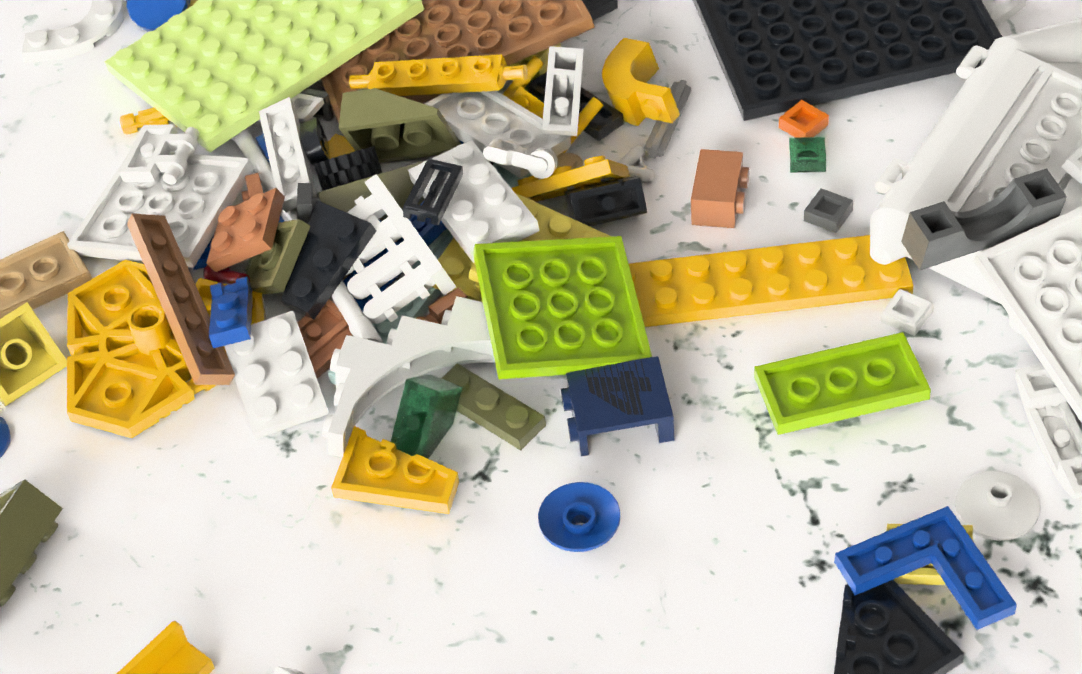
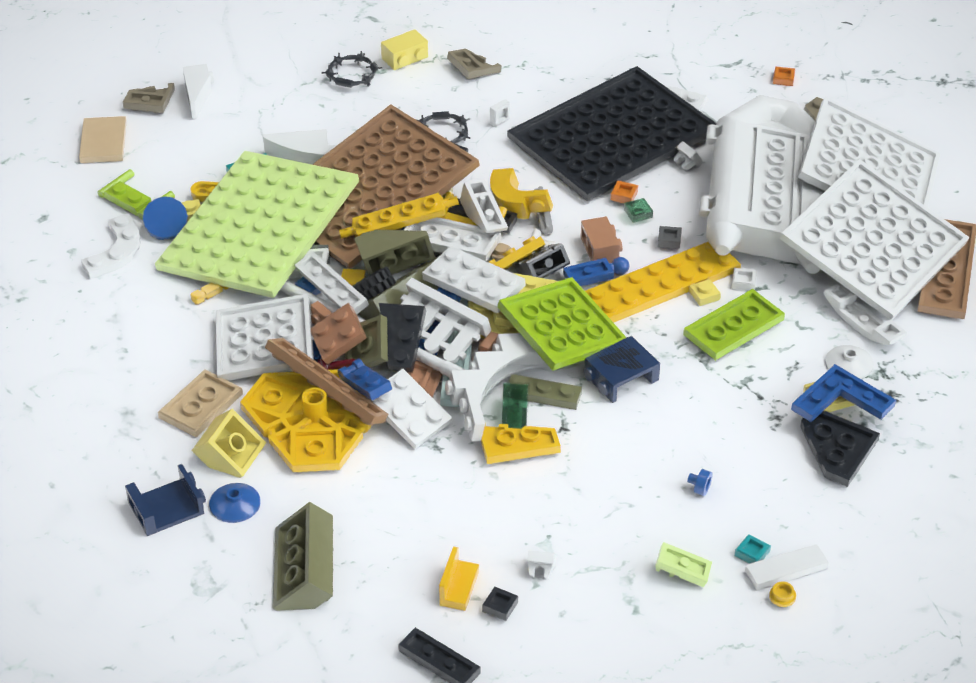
camera: 30 degrees left, 5 degrees down
white plate [119,125,200,185] -> none
dark grey plate [297,183,320,224] -> none
black beam [300,117,330,166] -> none
black tile [402,158,463,225] -> none
white piece [483,138,558,179] -> none
blue dish [538,482,621,552] -> none
dark grey arch [901,168,1067,270] -> none
none -> blue plate [563,257,630,286]
none -> white tile [674,141,703,171]
none -> blue tile [687,469,713,496]
none -> light yellow plate [689,279,721,306]

